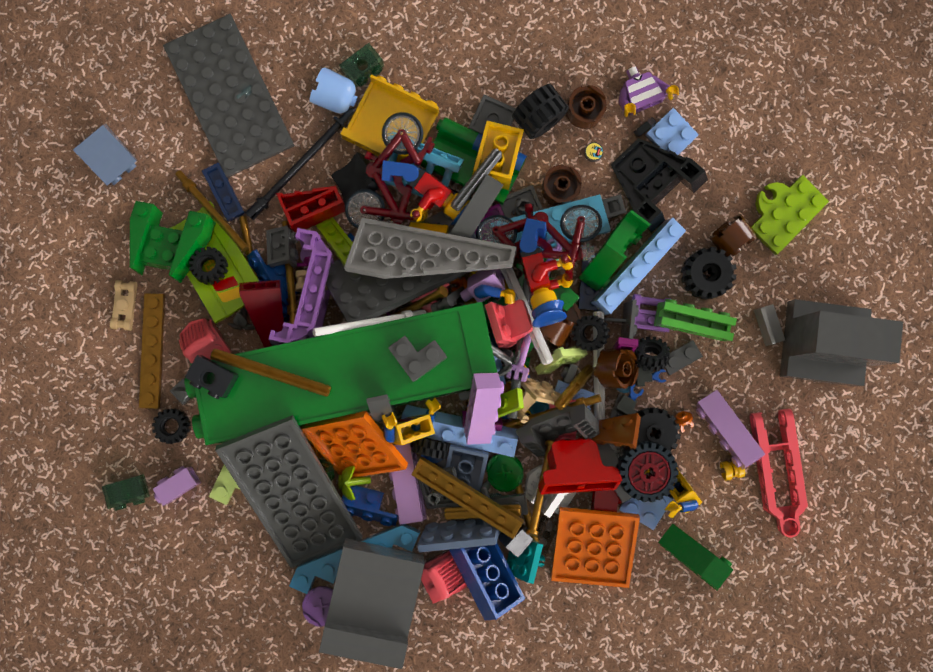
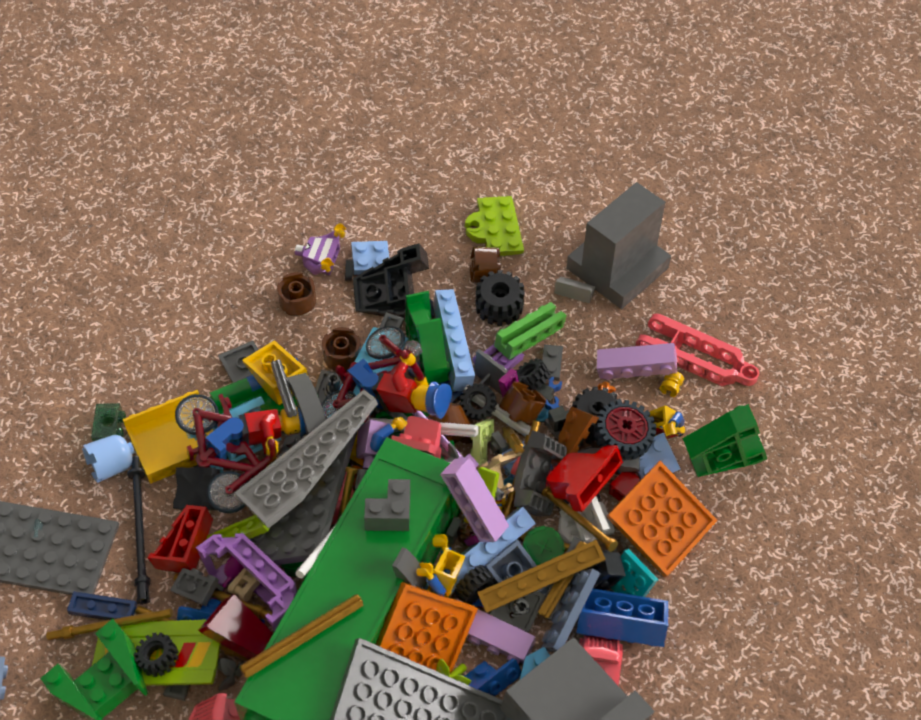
camera: 50 degrees left, 30 degrees down
black brick [185,355,239,399] -> none
black wheel [512,84,569,139] -> none
tile [584,142,603,162] -> none

